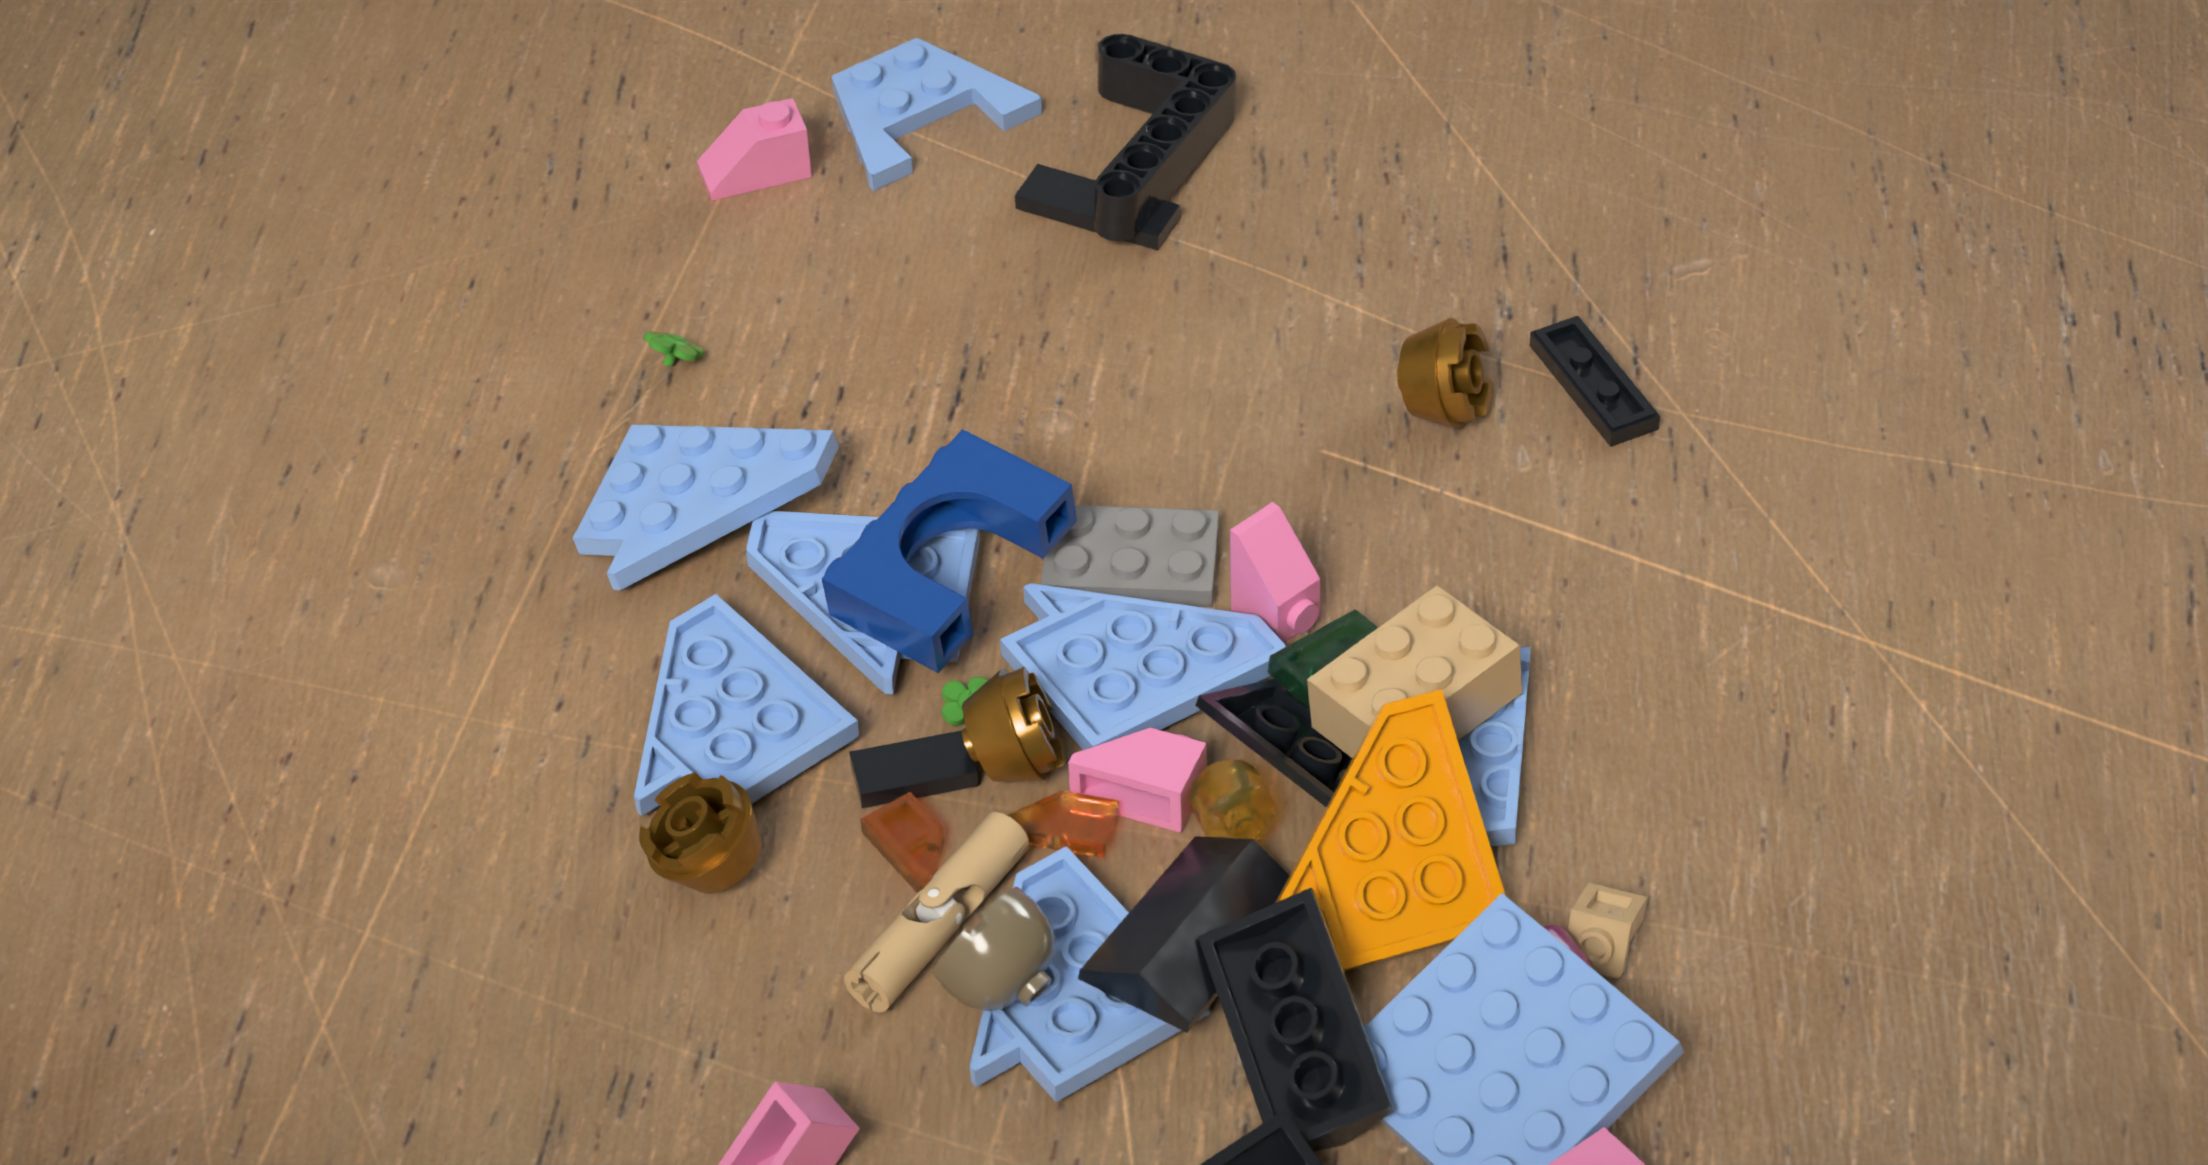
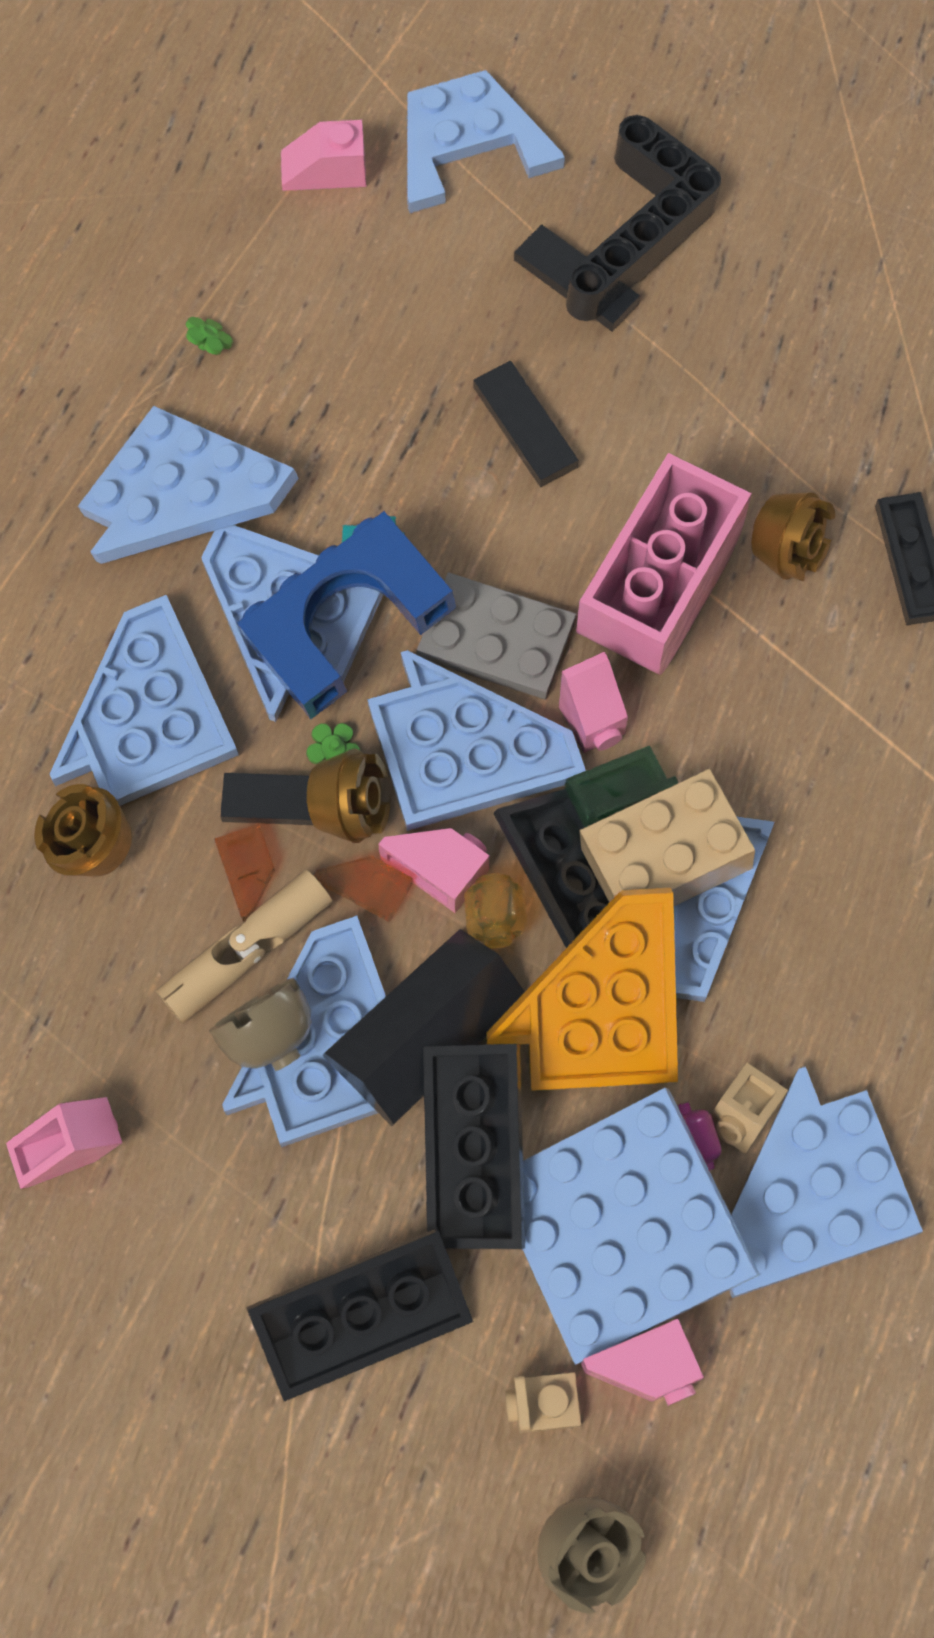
camera: 15 degrees right, 25 degrees up
none -> black tile [473,360,579,488]
none -> bright pink brick [577,453,752,675]
none -> light blue wing [729,1066,923,1298]

